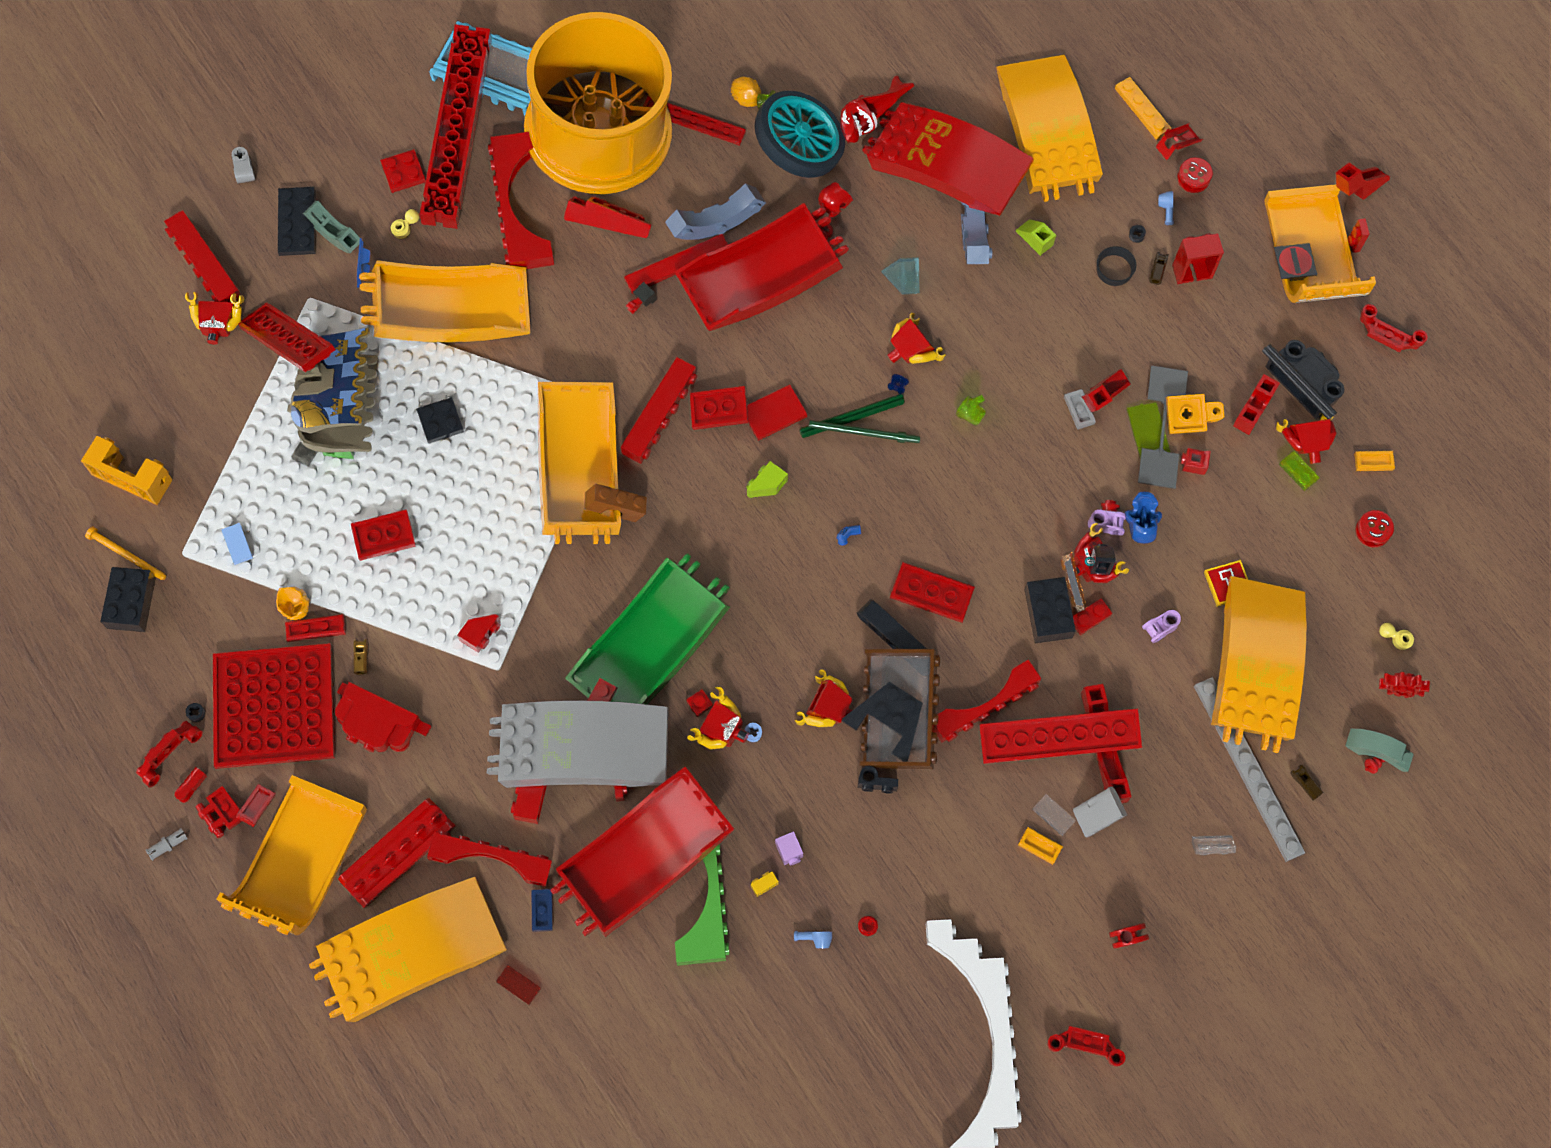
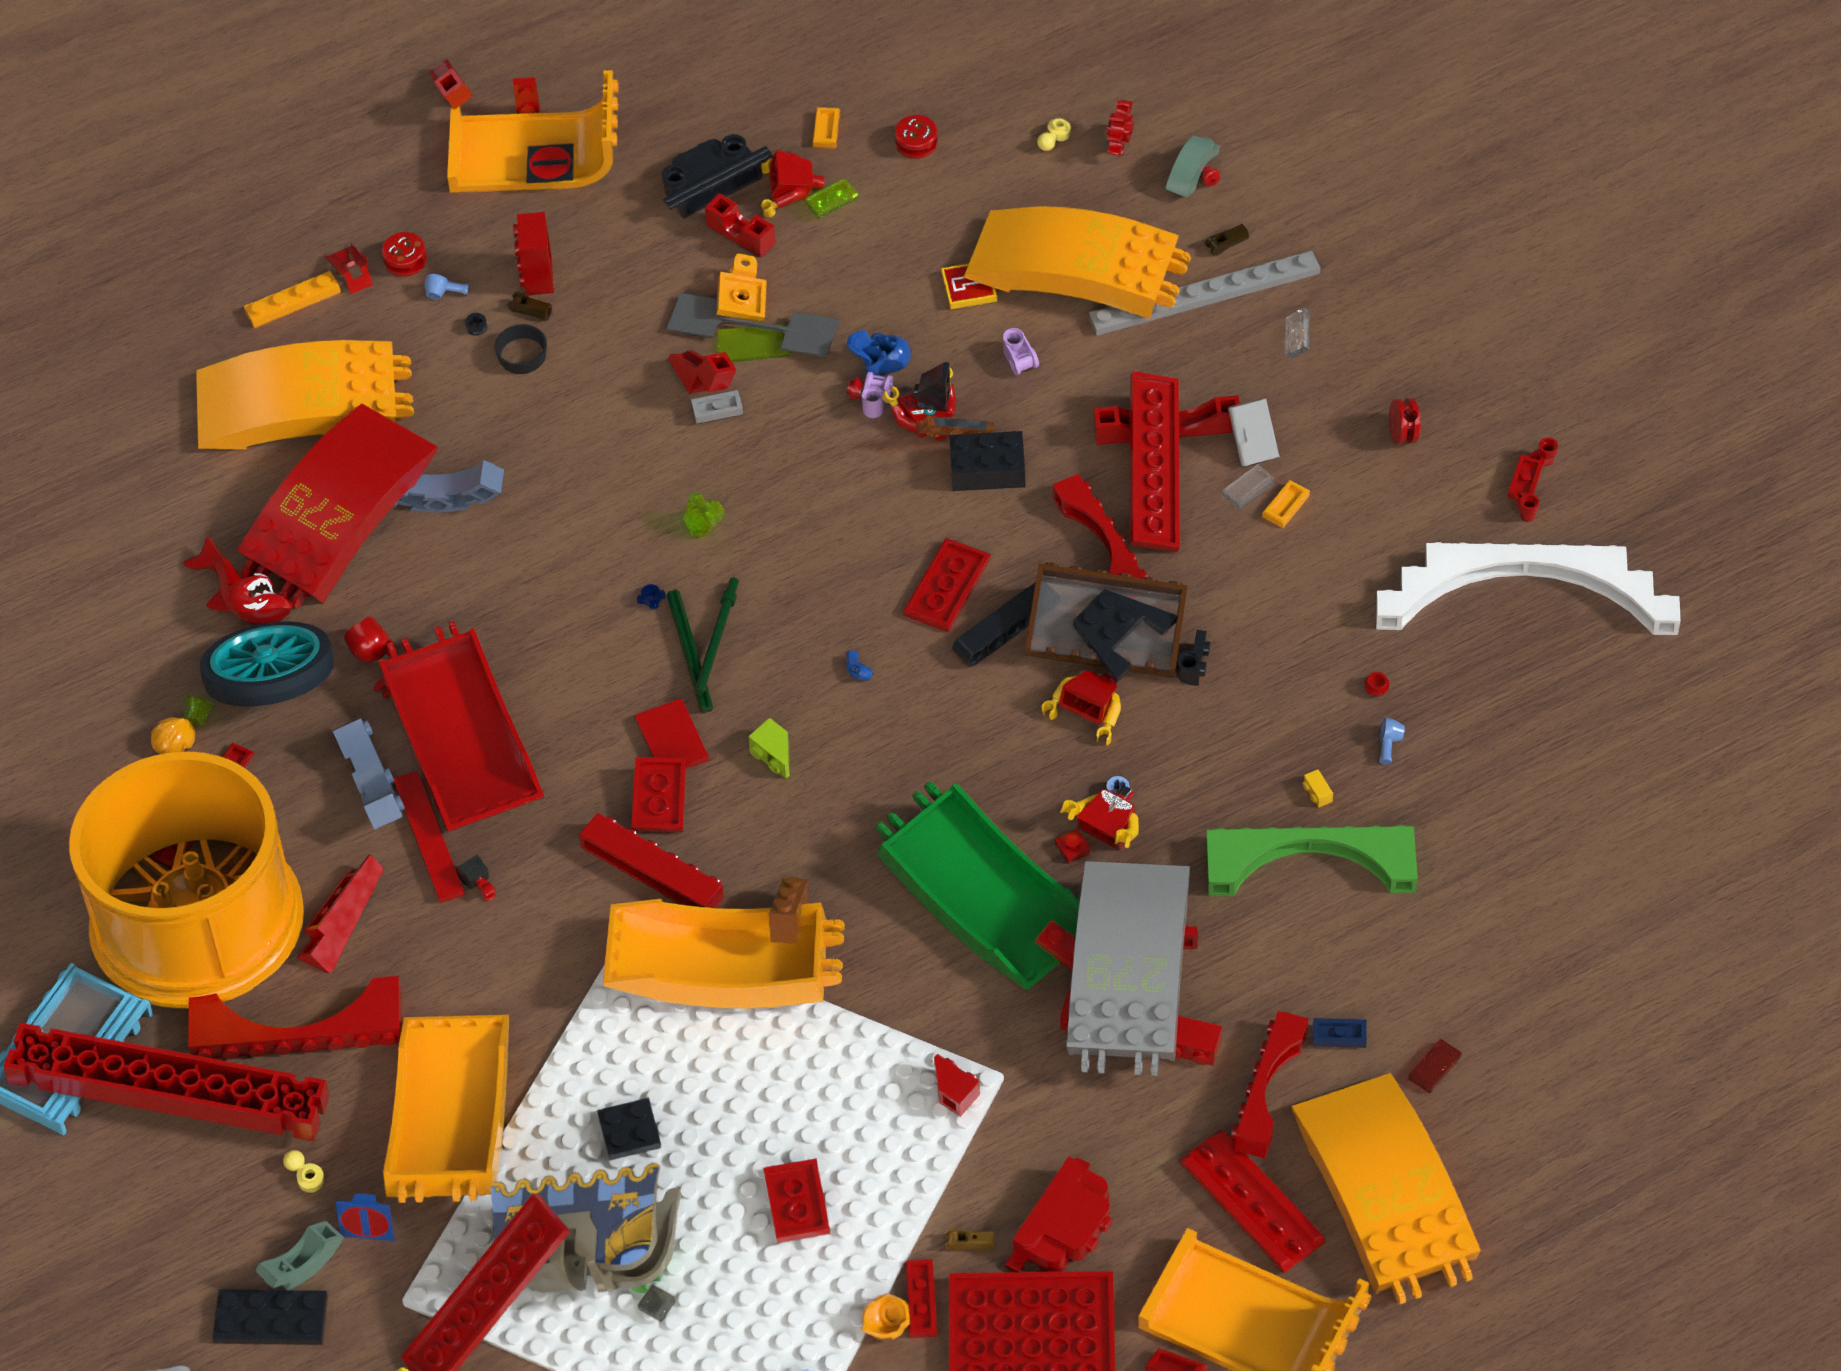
camera: 80 degrees left, 15 degrees down
red plate [380,149,426,193] -> none
red hinge [550,767,735,937] -> none
lavender brick [775,832,803,866] -> none
clear light blue slope [881,257,920,294] -> none
red torso [887,313,946,364] -> none
lime slope [1016,219,1056,256] -> none
red plate [1073,598,1113,635] -> none
red window [1180,448,1211,475] -> none
red plate [1360,304,1428,353] -> none

